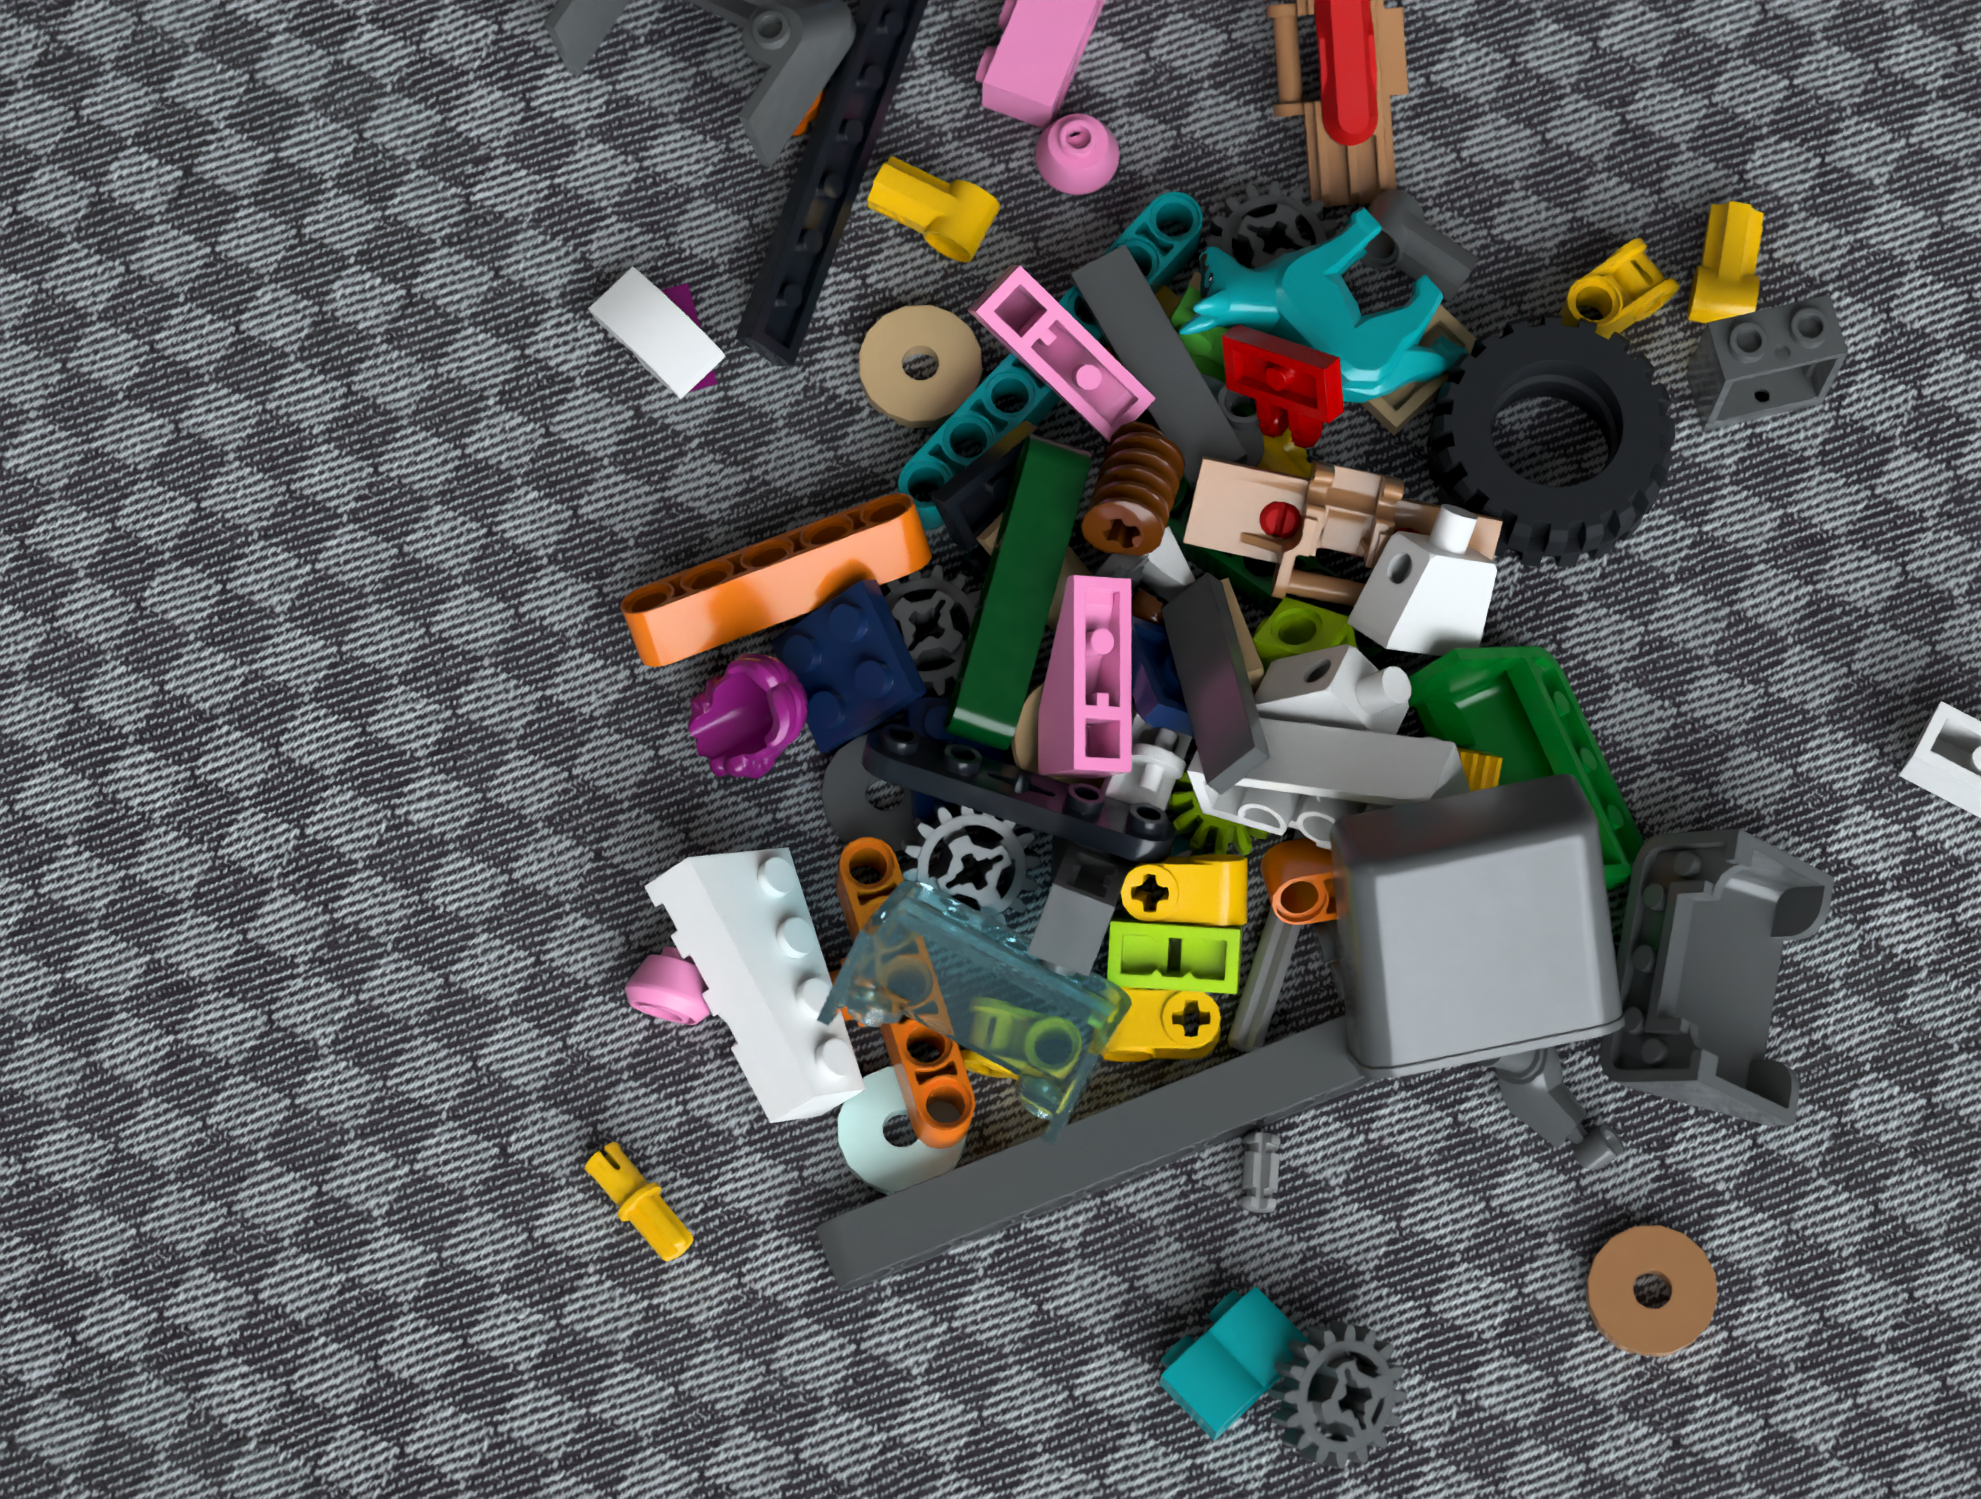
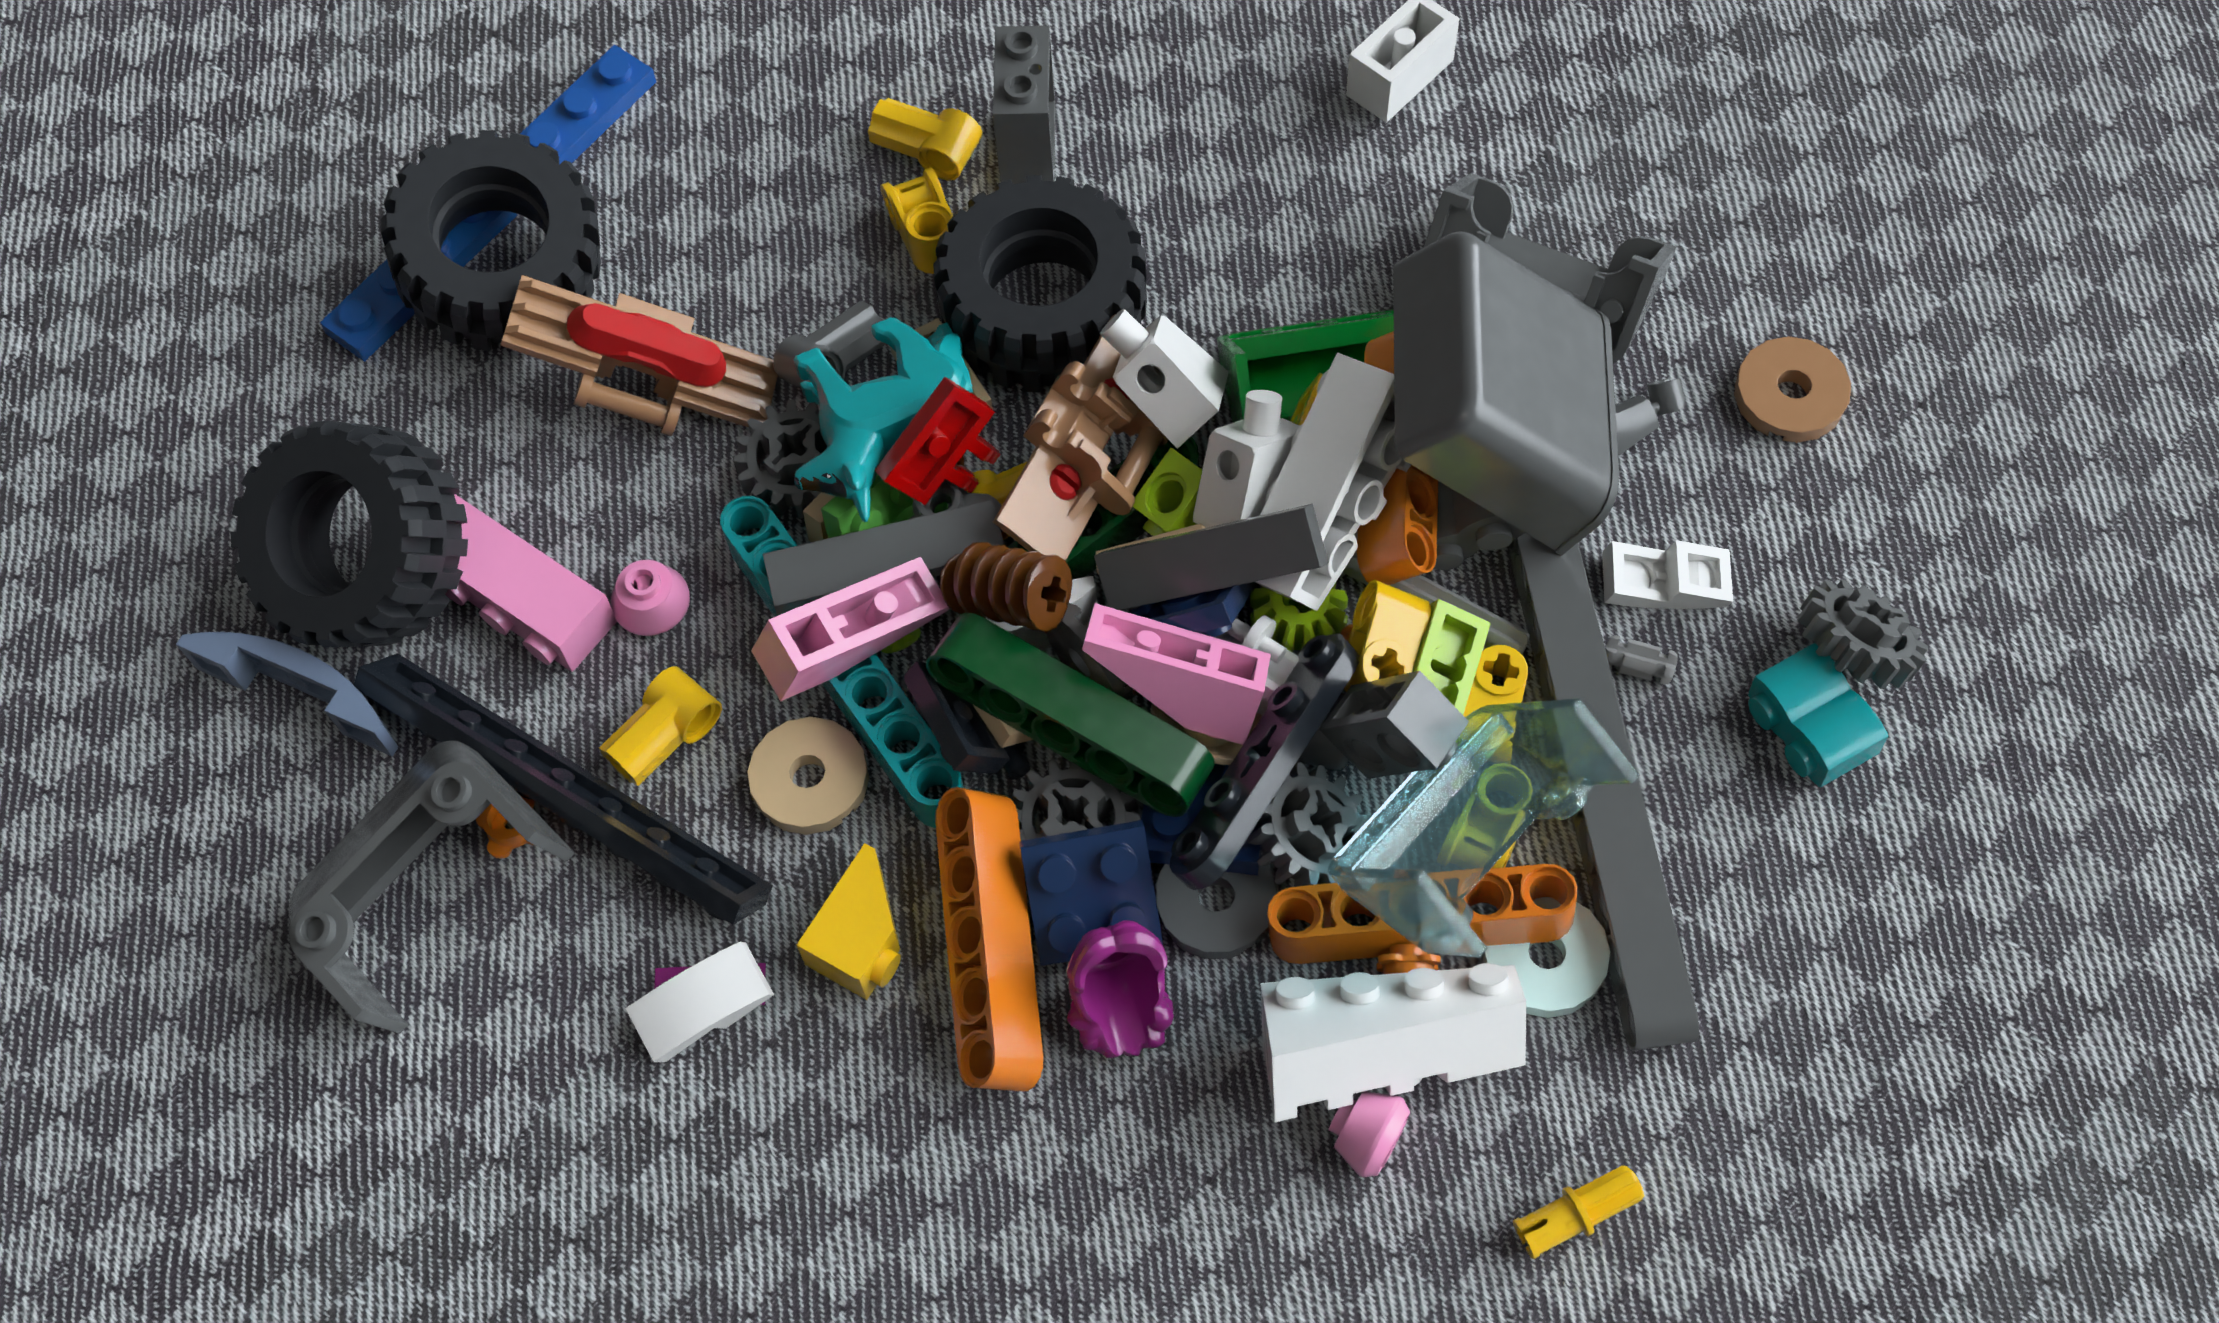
camera: 70 degrees left, 10 degrees down
none -> yellow slope [797,843,901,1000]
none -> white slope [1602,540,1733,609]

